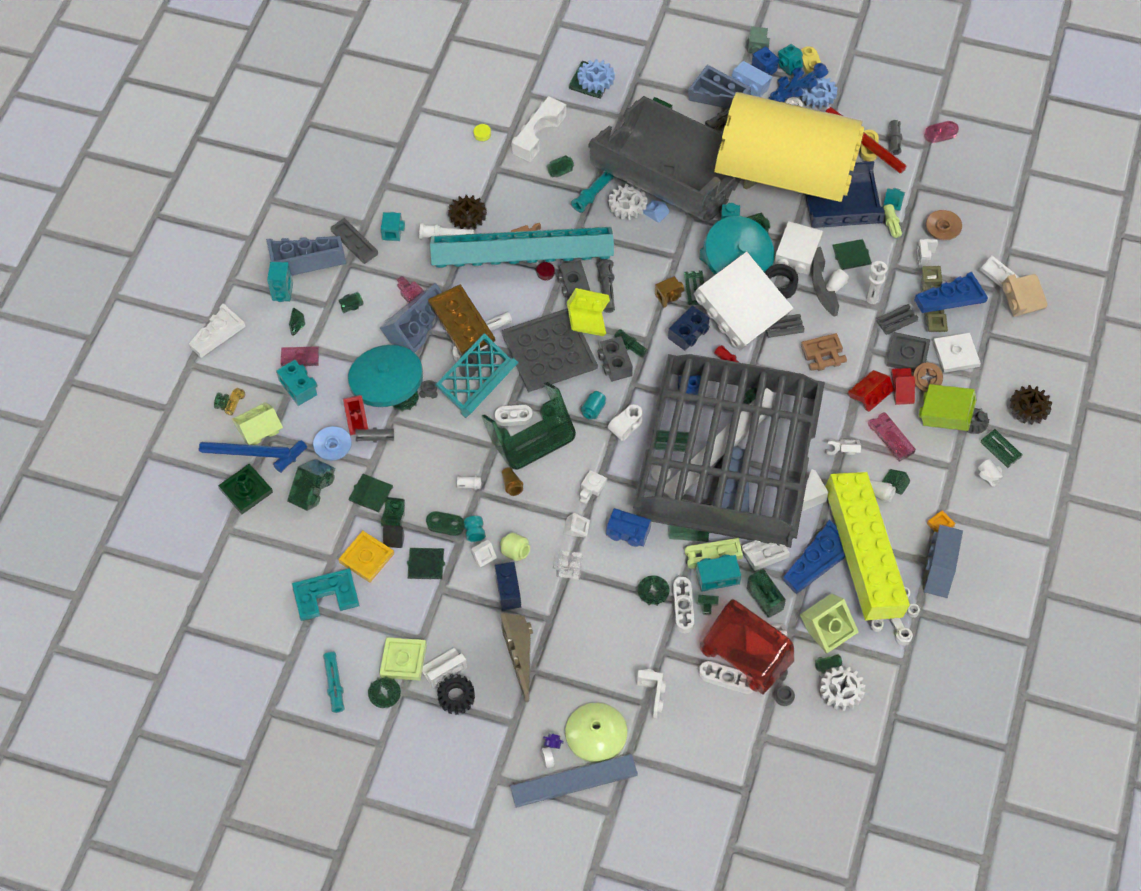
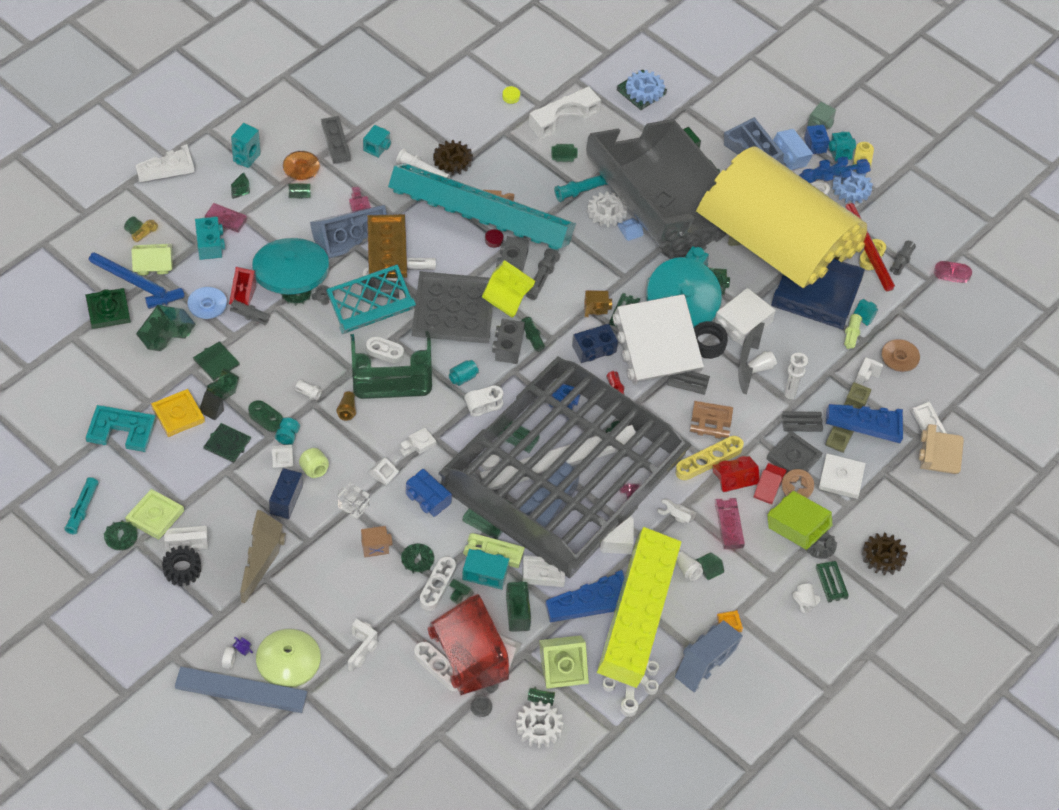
camera: 20 degrees right, 5 degrees down
sand blue wedge [266,236,346,276] -> none
clear green piece [832,239,872,270] -> none
none -> clear orange dish [283,151,320,180]
none -> medium nougat brick [361,526,392,558]
none -> clear pink tile [620,483,640,499]
none -> light yellow beam [675,436,744,480]

